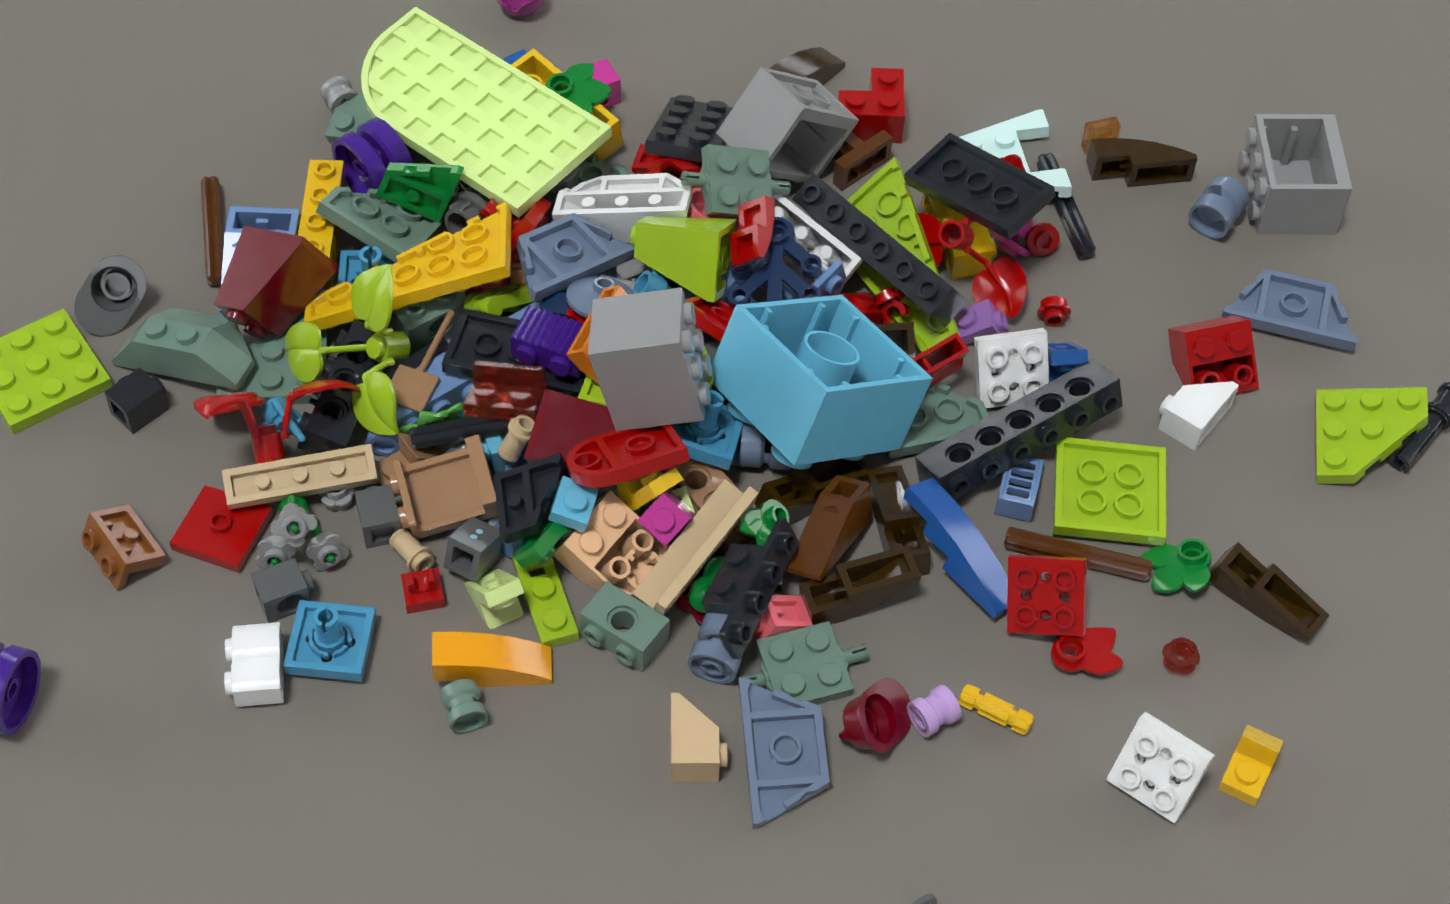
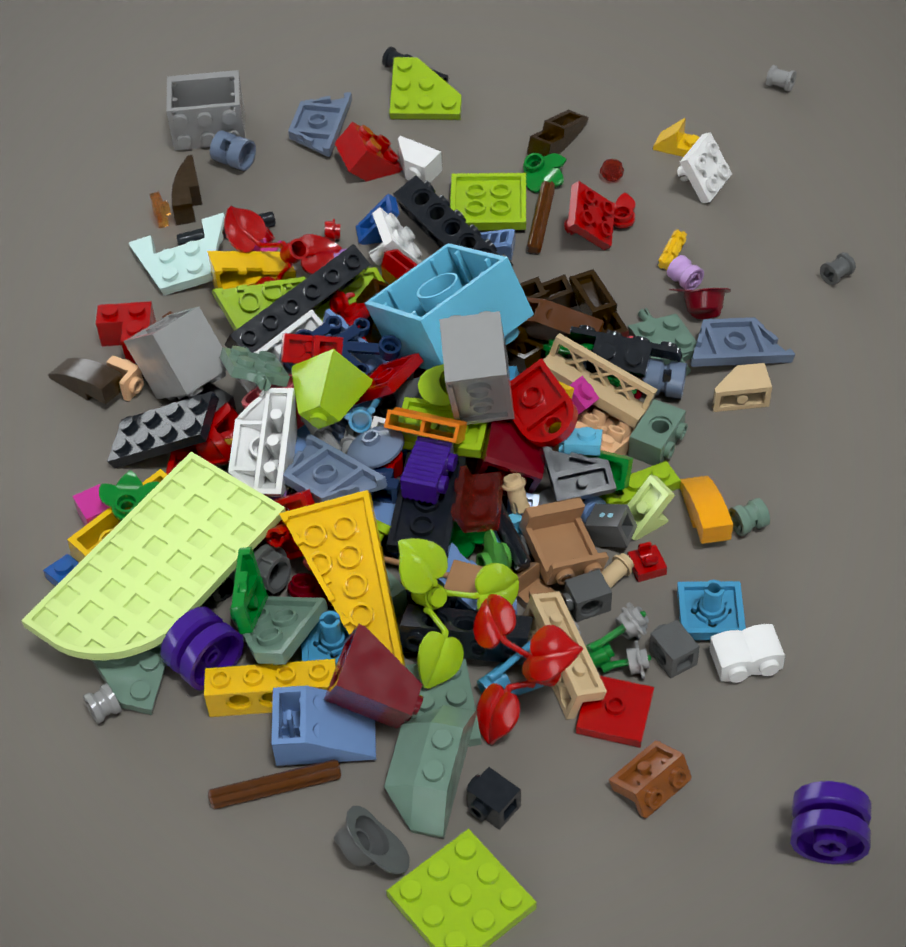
camera: 90 degrees left, 5 degrees down
blue slope [903,477,1008,618] -> none
black plate [904,132,1056,240] -> none

